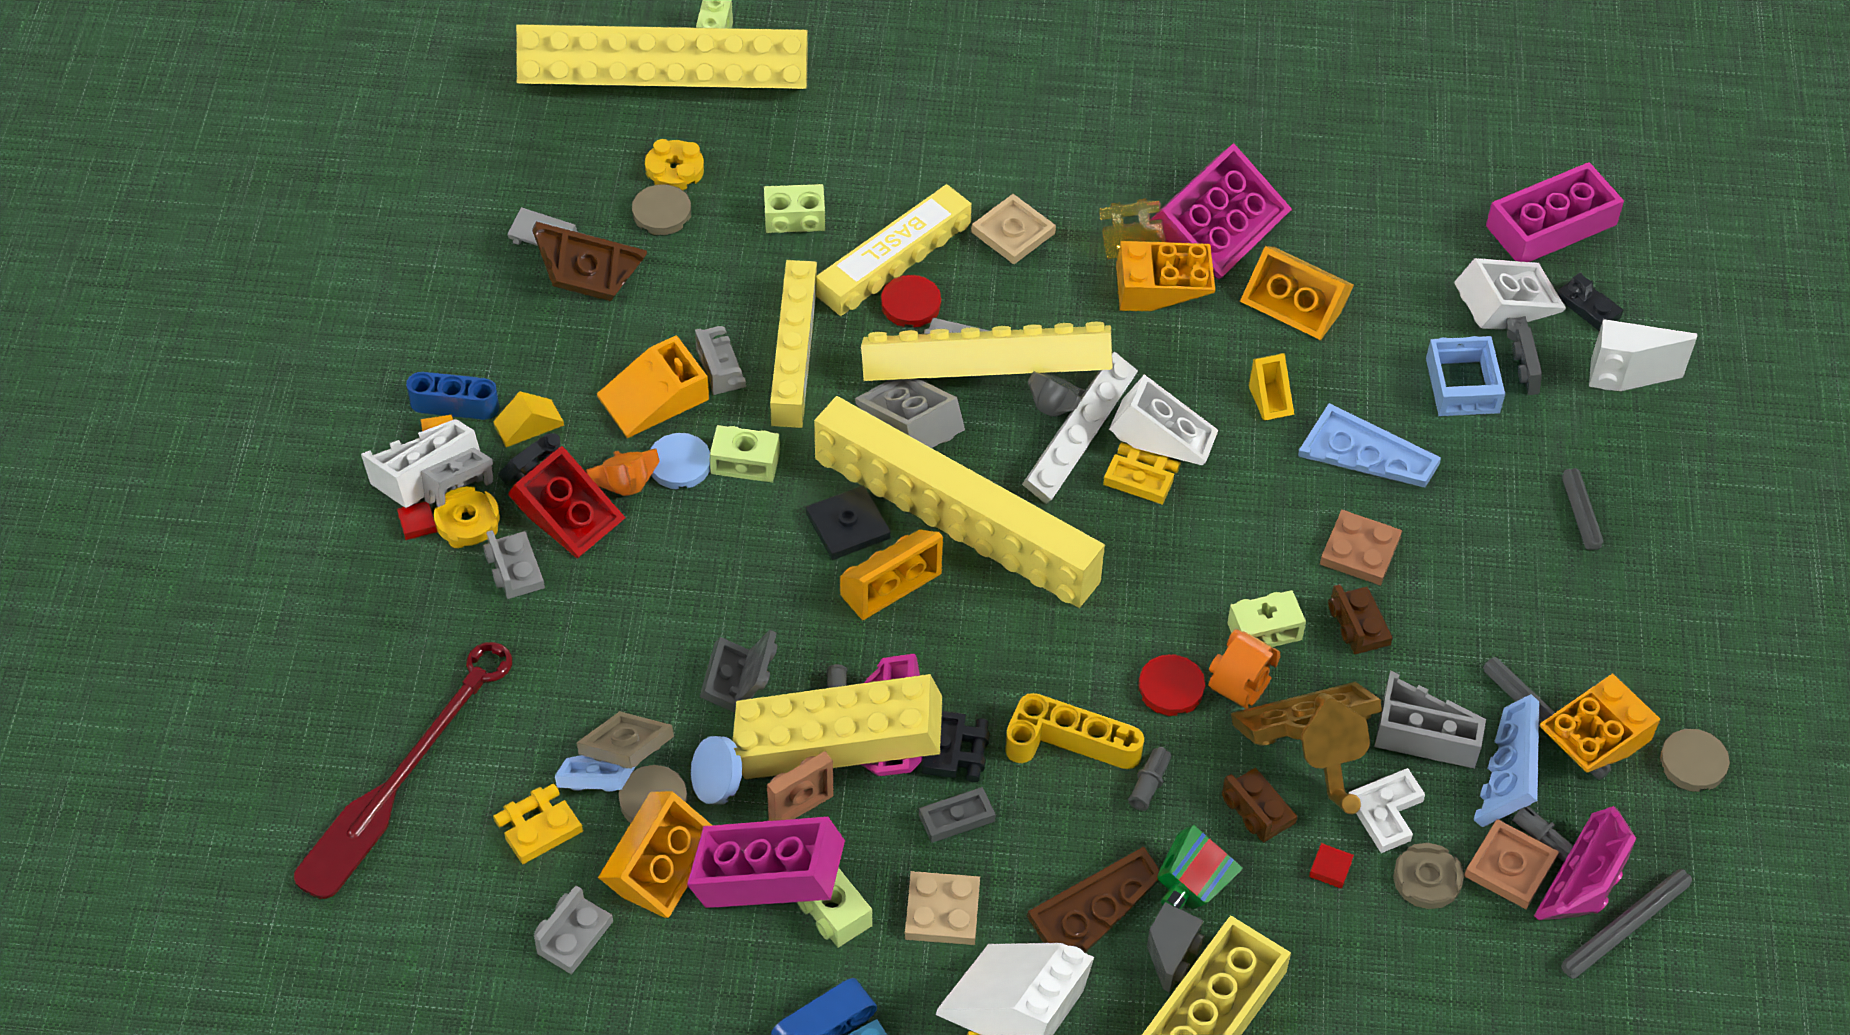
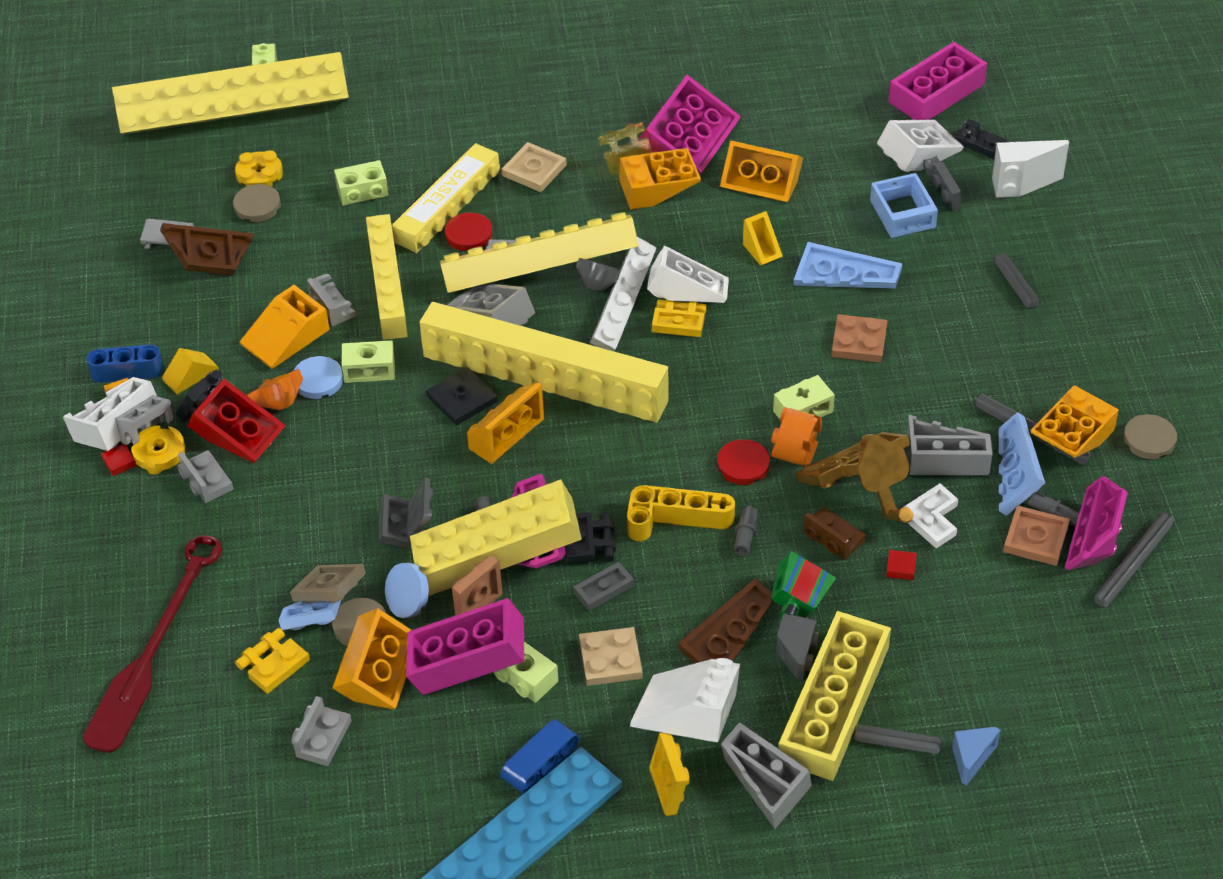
camera: 10 degrees left, 5 degrees down
reddish brown bracket [1328,584,1393,655] -> none
dark tan tile [1393,843,1464,909] -> none

